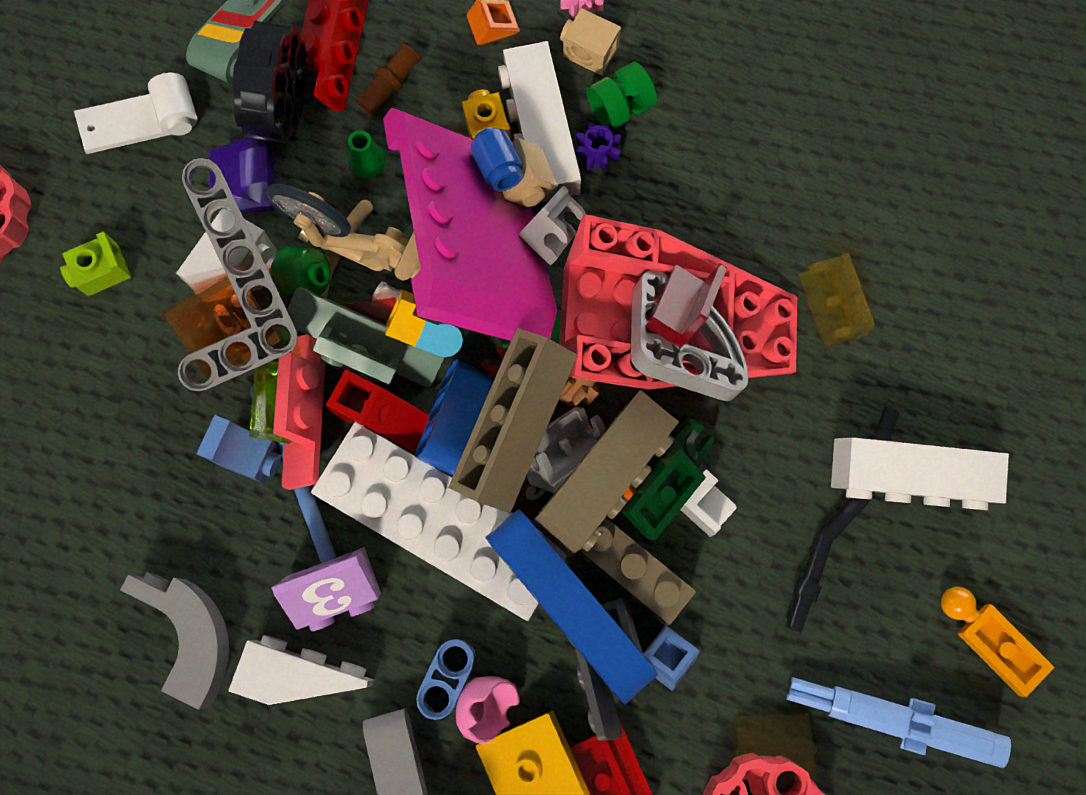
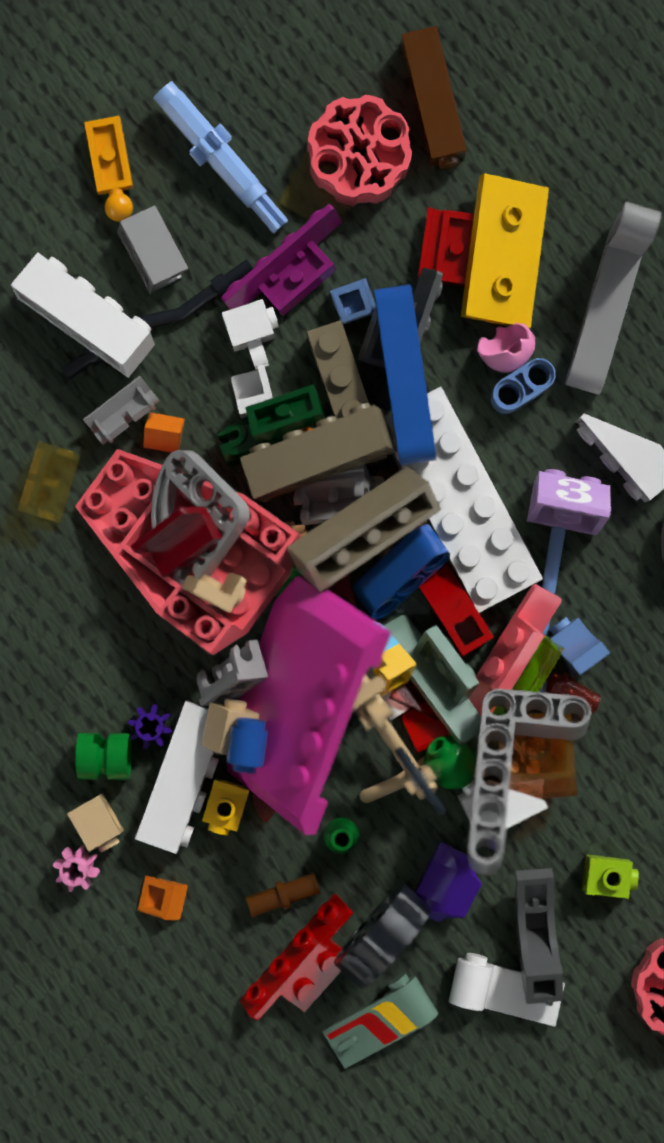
camera: 150 degrees left, 10 degrees up
none -> light grey hinge [83,376,159,445]
none -> light grey hinge [117,205,188,294]
none -> orange slope [143,412,185,453]
none -> tan bracket [182,573,247,613]
none -> magenta bracket [221,204,342,316]
none -> white brick [222,299,279,370]
none -> red slope [401,703,449,753]
none -> dark grey arch [514,868,563,1004]
none -> clear red cone [546,672,601,714]

